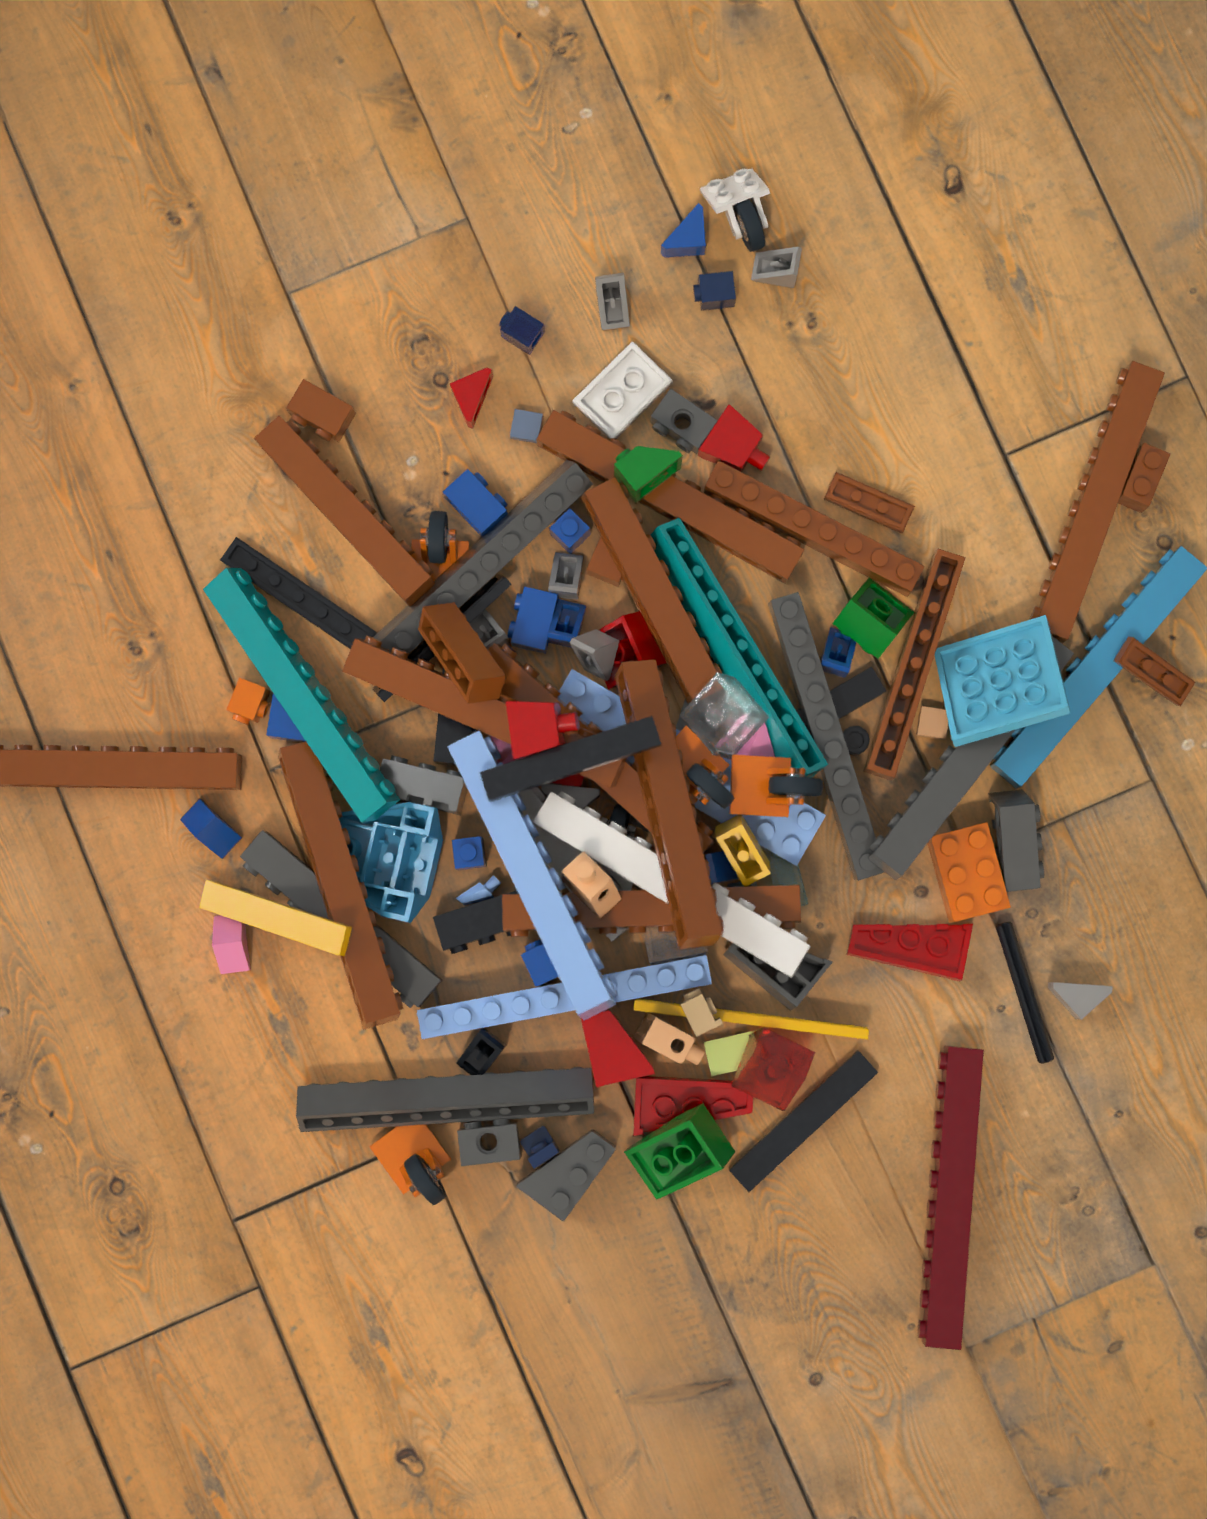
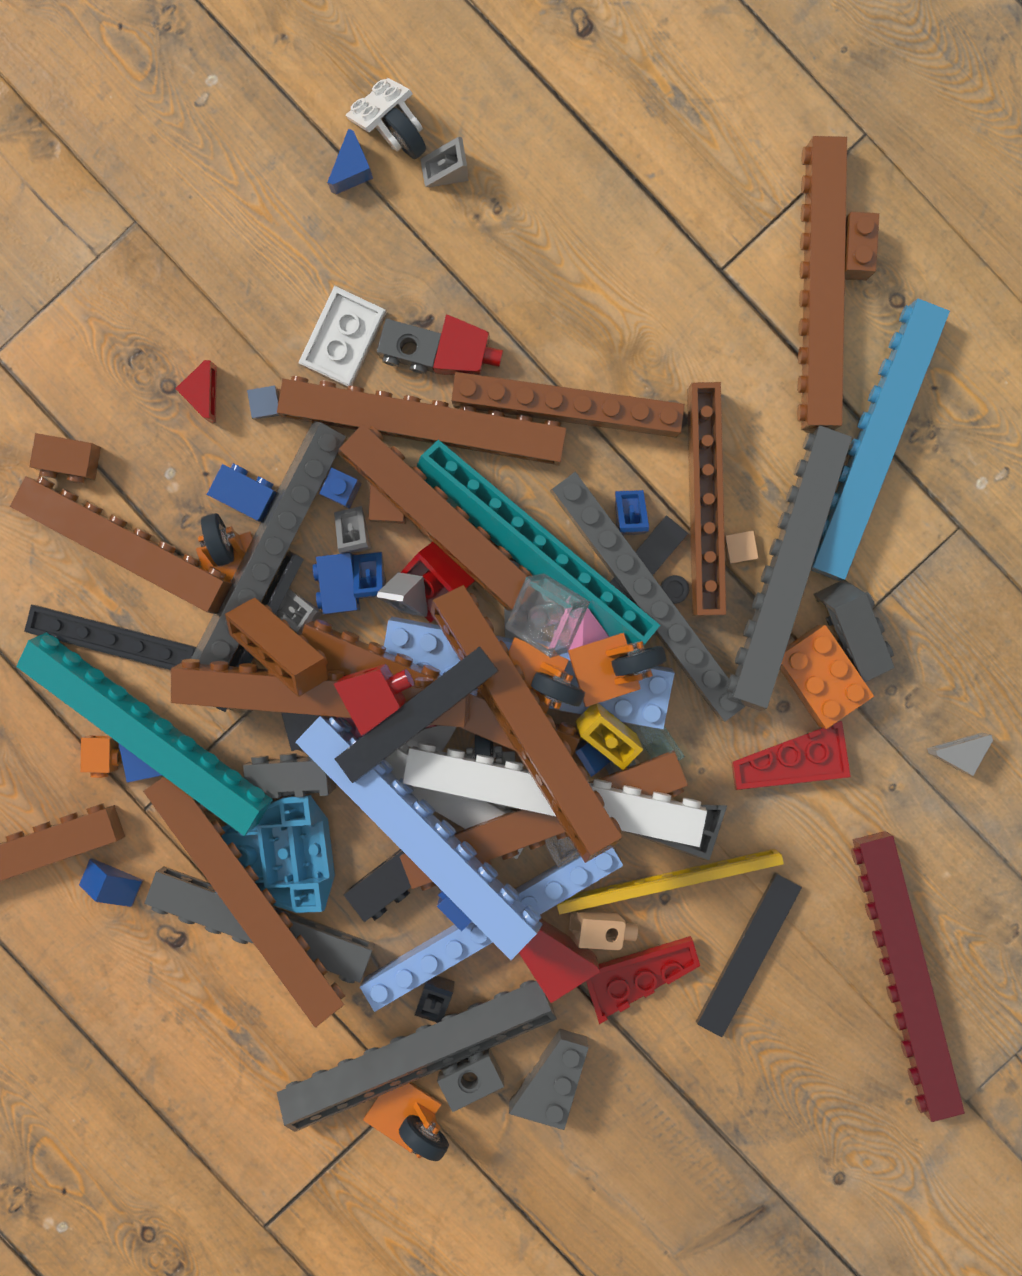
camera: 25 degrees left, 5 degrees up
yellow tile [199,880,352,956] -> none
bright pink slope [212,915,251,974] -> none
blue brick [452,836,486,870] -> none
light blue bar [456,875,501,905] -> none
clear blue brick [499,306,545,355] -> none
dark blue bracket [520,1126,560,1169] -> none
light nougat torso [561,851,621,919] -> none
light grey slope [595,273,630,330] -> none
green slope [614,446,682,504] -> none
green slope [624,1103,736,1200] -> none
tan brick [680,988,723,1037] -> none
dark blue brick [693,271,736,311] -> none
yellowish green piece [704,1029,767,1077] -> none
clear red slope [731,1027,815,1111] -> none
dark orange tile [824,472,915,534] -> none
green slope [832,577,915,659] -> none
medium azure plate [935,615,1071,747] -> none
black axle [996,922,1054,1064] -> none
dark orange tile [1113,636,1196,707] -> none

